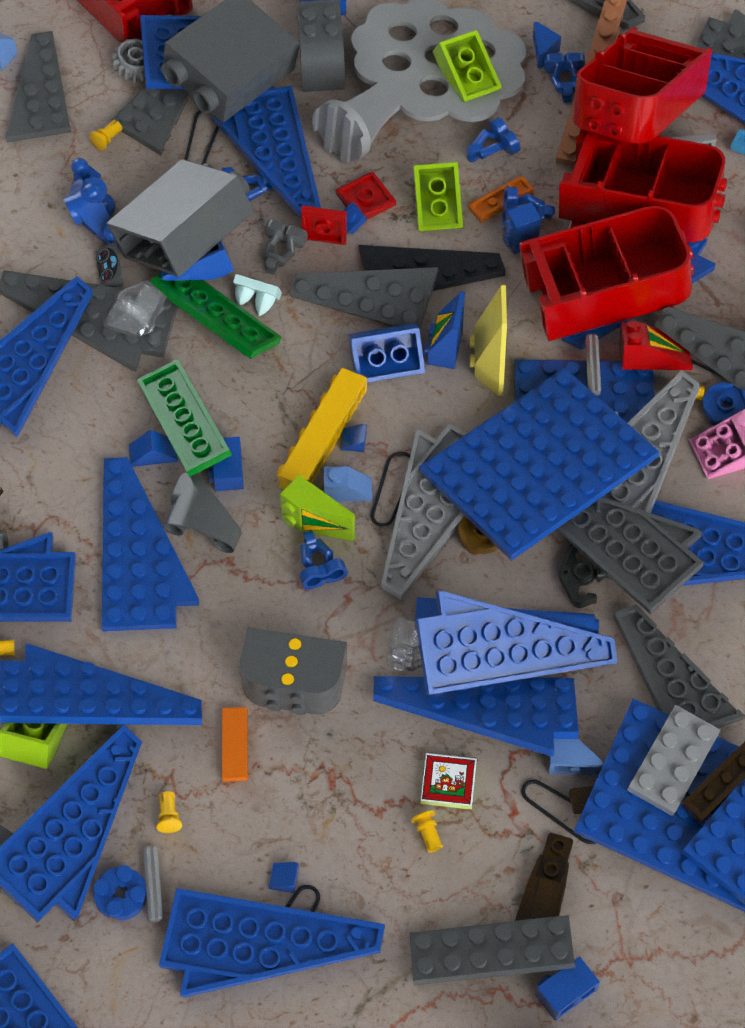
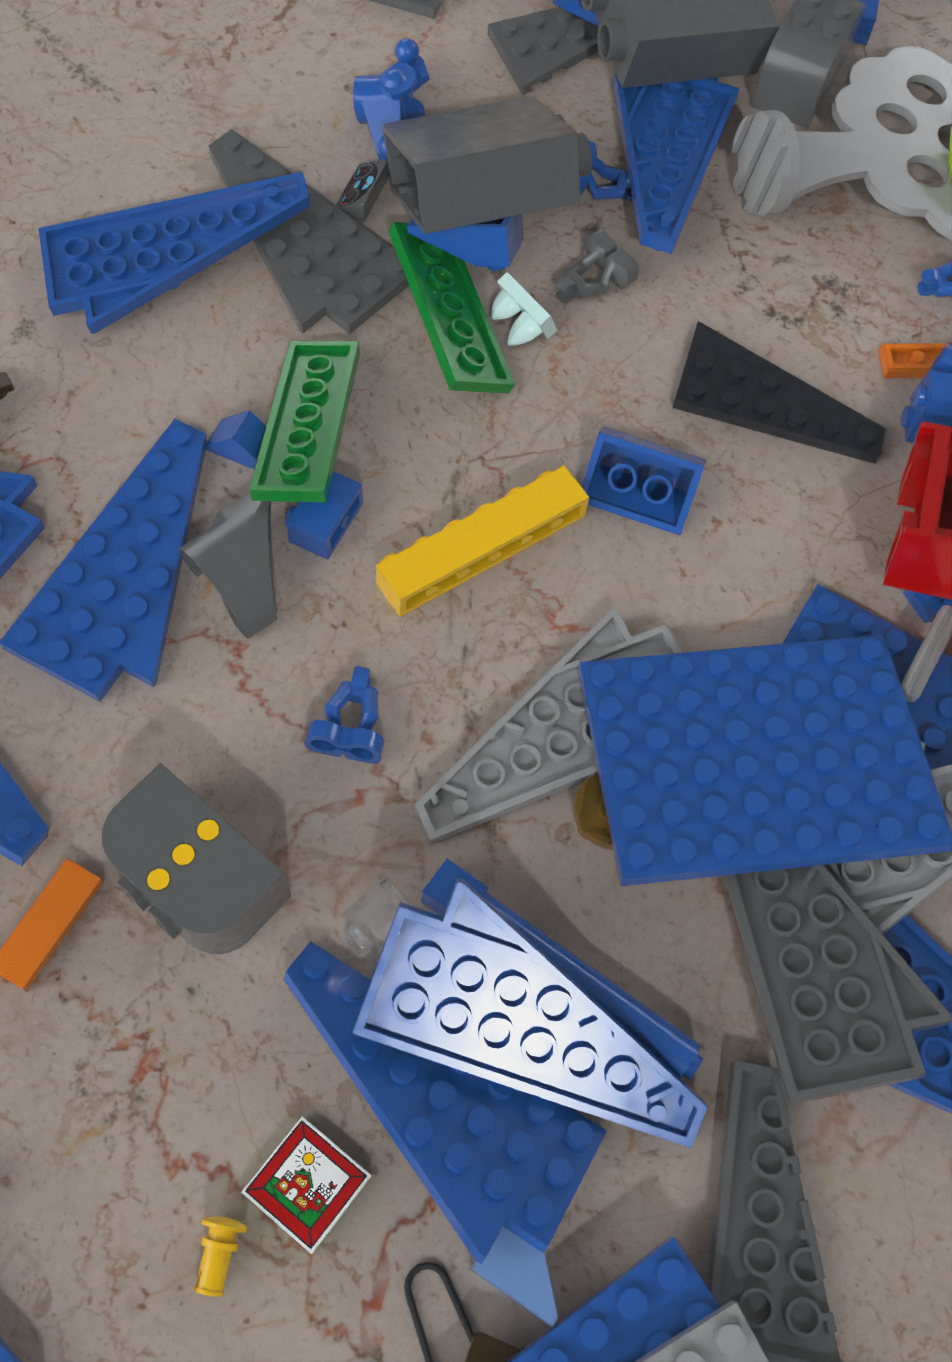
camera: 25 degrees right, 5 degrees up
yellow pin [89,120,122,151] -> none
clear slope [103,280,167,337] -> none
black piece [184,111,219,165] -> none
lime slope [280,475,355,542] -> none
dark grey wing [290,267,439,329] -> none
red tile [301,205,347,245] -> none
medium blue slope [324,466,372,502] -> none
red tile [336,171,396,219] -> none
blue slope [341,424,367,452] -> none
blue plate [343,202,368,234] -> none
black piece [371,452,411,527] -> none
lime slope [414,162,463,232] -> none
blue slope [424,292,465,369] -> none
light yellow wedge [470,285,507,396] -> none
pearl dark grey piece [559,544,609,608] -> none

